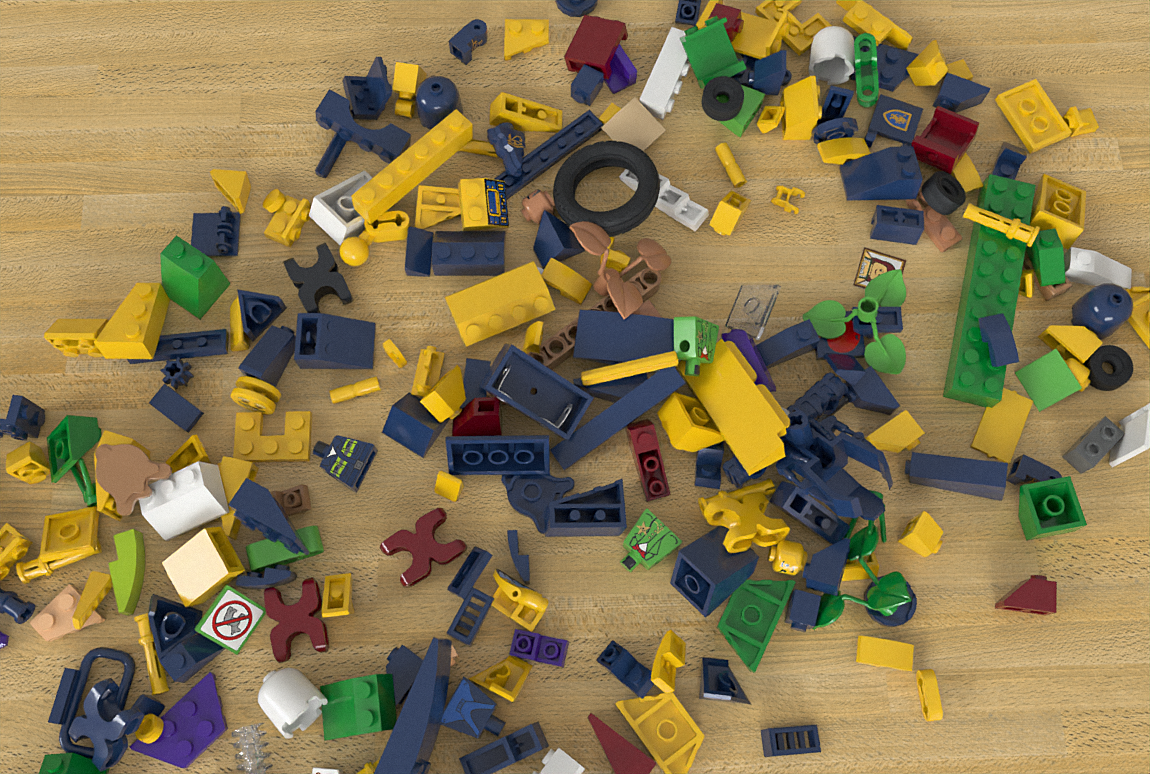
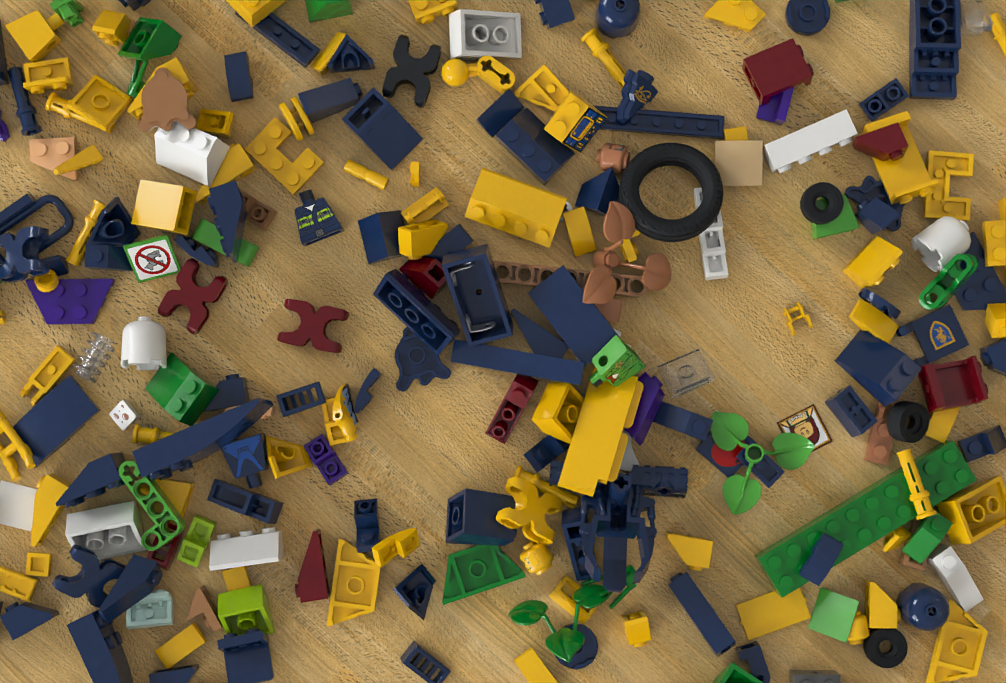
camera: 45 degrees right, 15 degrees up
lime slope [108,529,145,616] -> none
dark blue gear [160,357,194,390] -> none
yellow slope [321,573,355,618] -> none
yellow brick [351,109,473,224] -> none
yellow slope [434,470,464,502] -> none
dark blue tile [447,546,493,600] -> none
yellow slope [489,92,562,132] -> none
yellow slope [522,321,544,354] -> none
dark blue wedge [544,478,627,537] -> none
dark blue brick [571,64,604,106] -> none
yellow axle [581,351,679,386] -> none
bright green torso [620,509,683,573] -> none
green panel [680,15,746,89] -> none
yellow slope [709,190,752,236] -> none
yellow piece [715,143,747,188] -> none
yellow slope [757,106,786,134] -> none
dark blue brick [784,589,821,632] -> none
dark blue slope [803,538,850,596] -> none
dark blue slope [817,85,854,126] -> none
dark blue slope [824,353,866,386] -> none
dark blue slope [844,366,900,415] -> none

